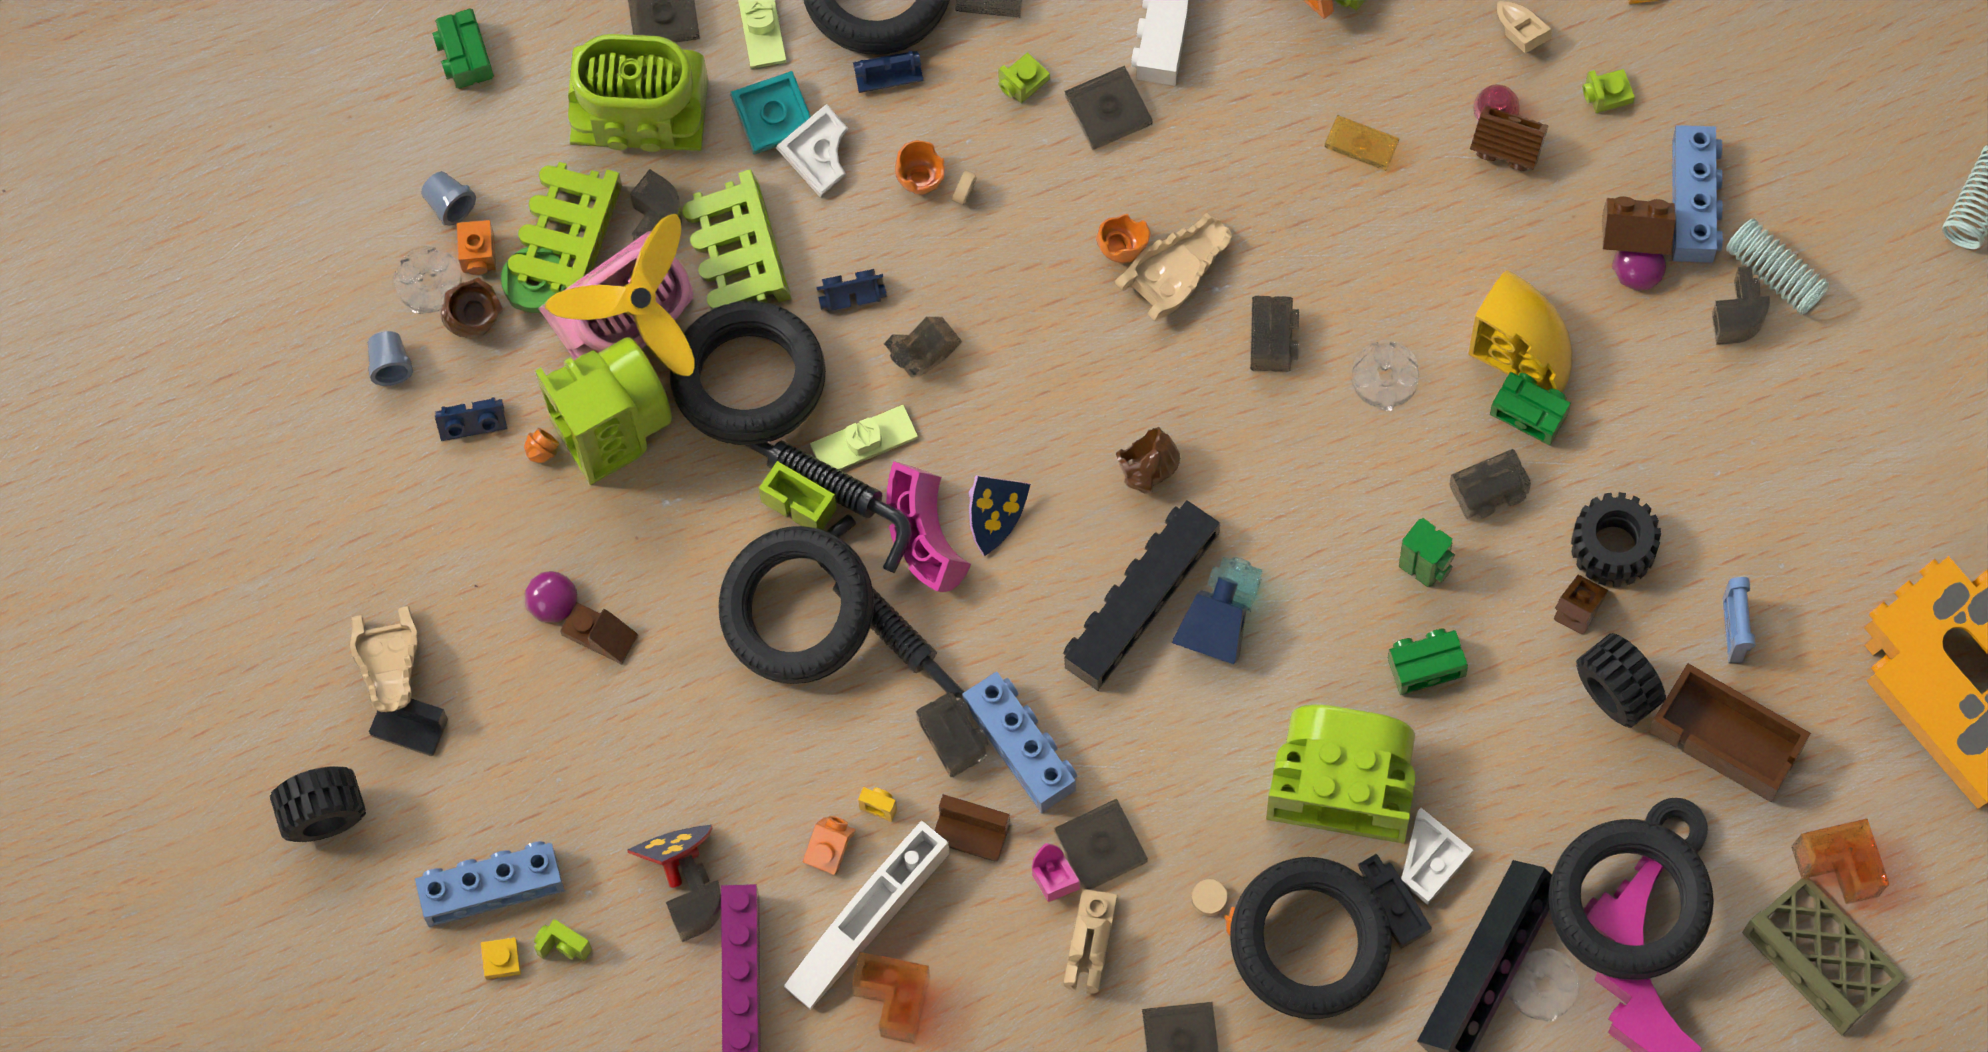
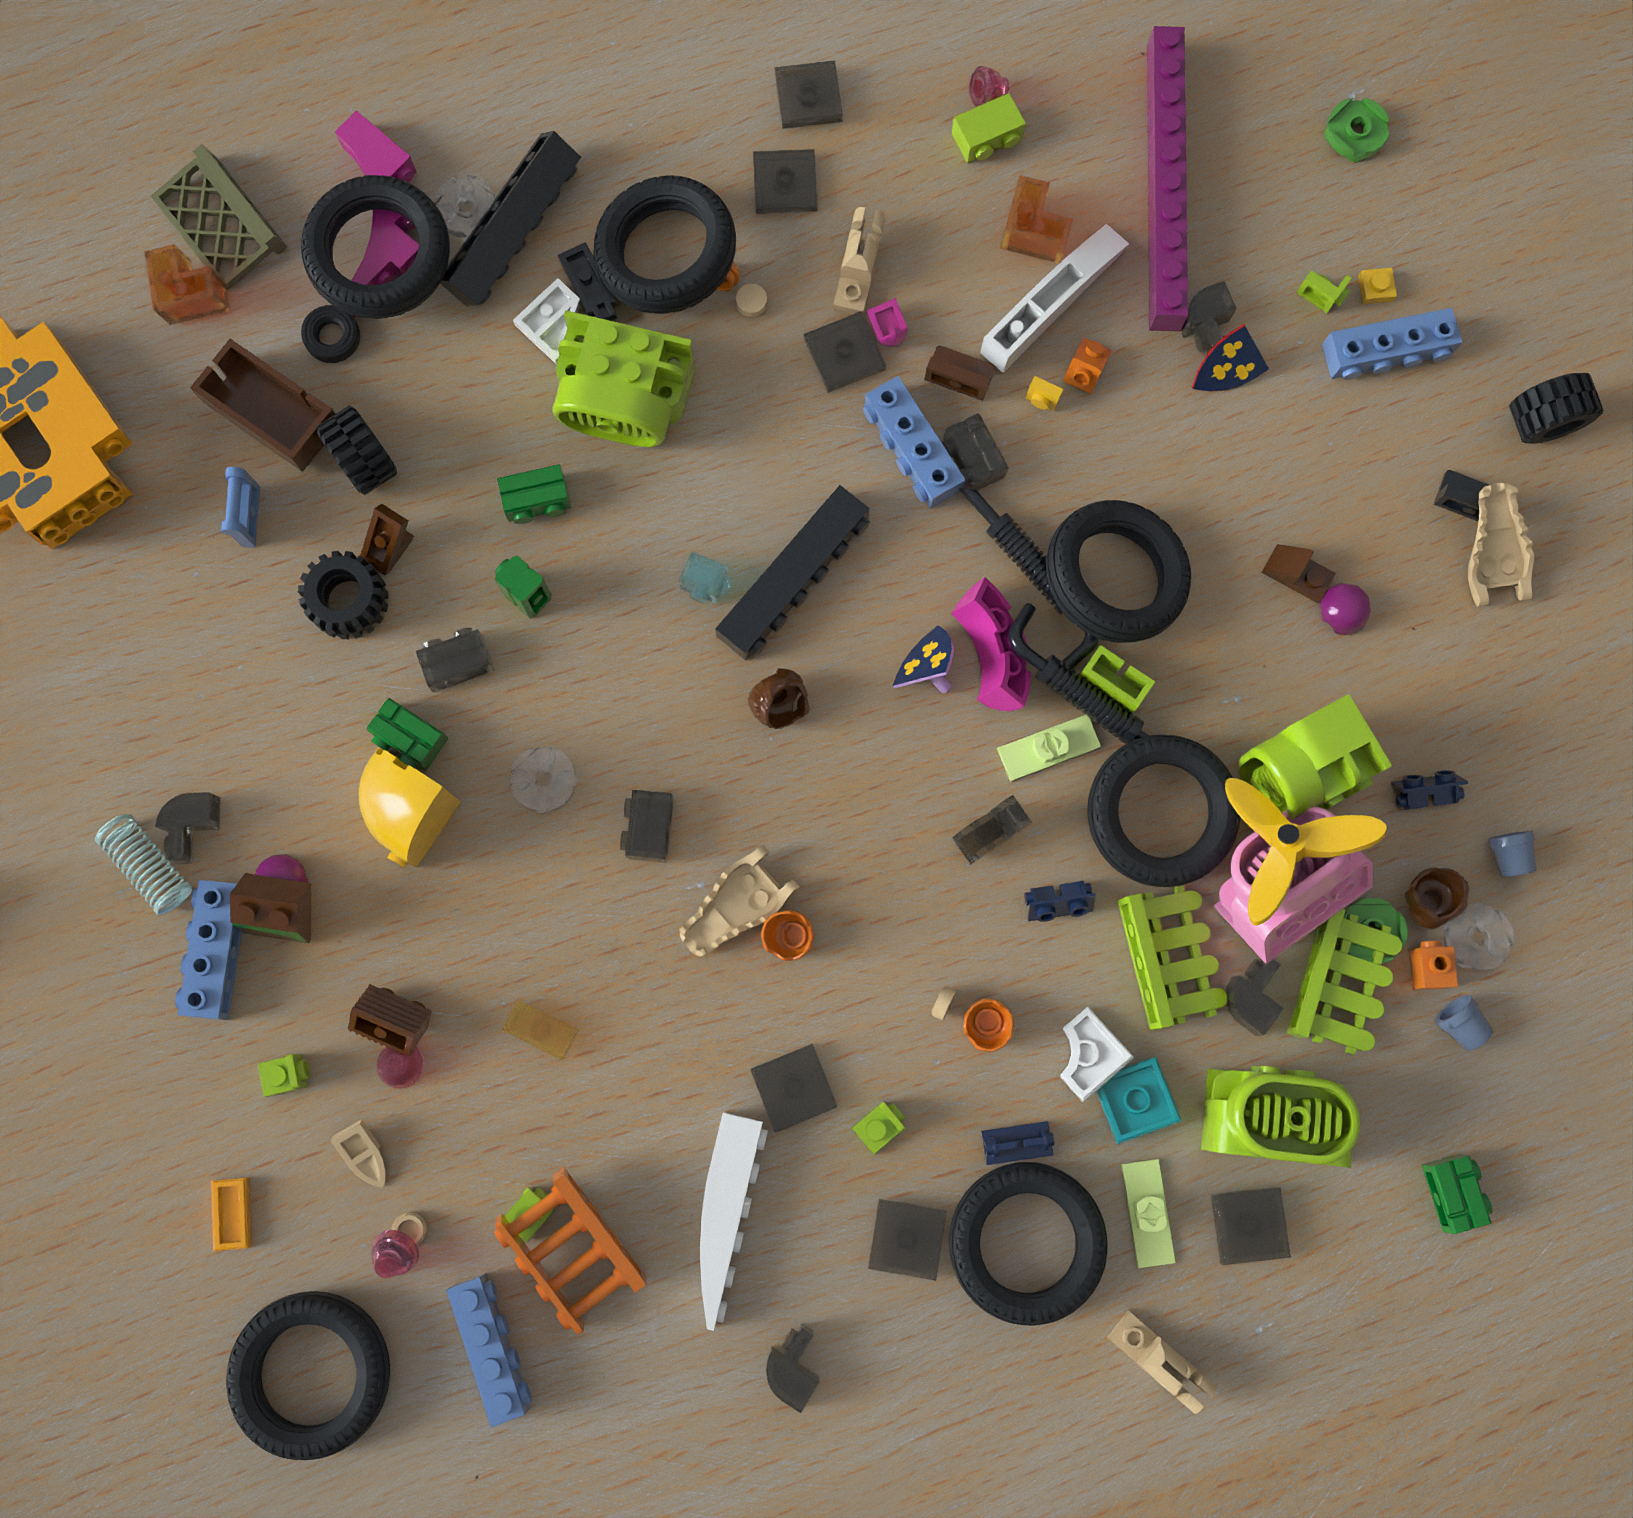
camera: 175 degrees right, 10 degrees up
dark blue torso [1172,577,1247,664] -> none

